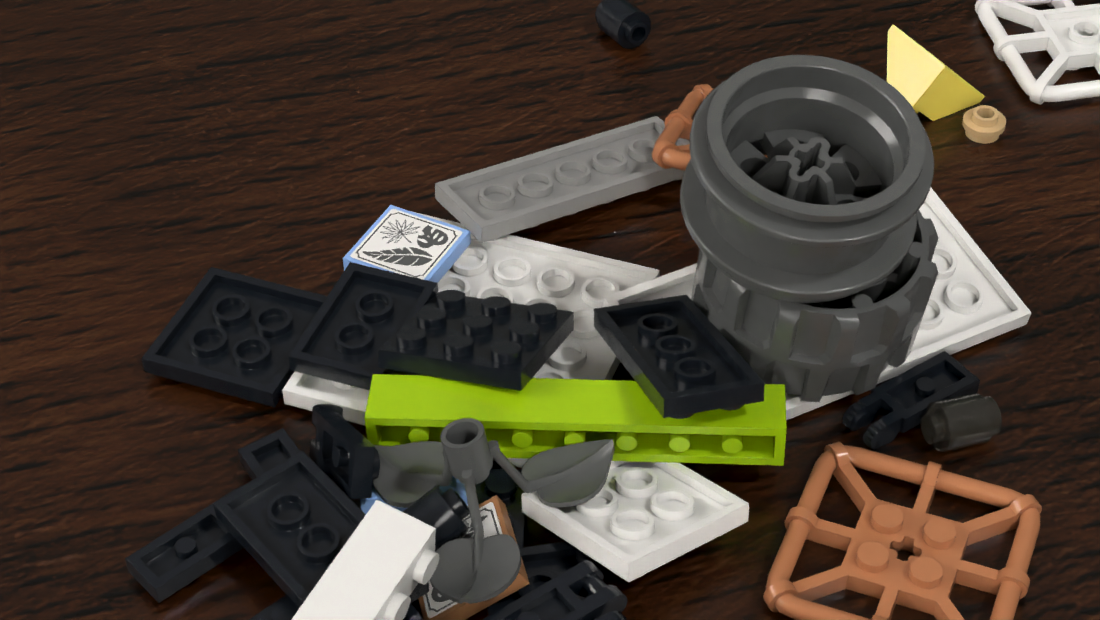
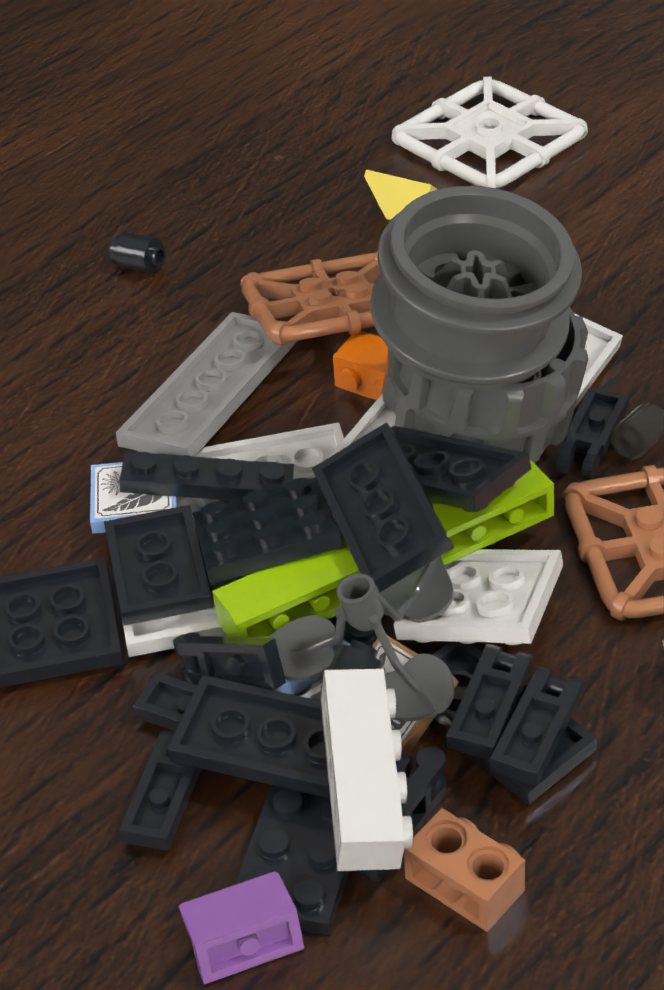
camera: 30 degrees left, 0 degrees up
none -> black plate [120,451,294,501]
none -> black plate [312,422,454,593]

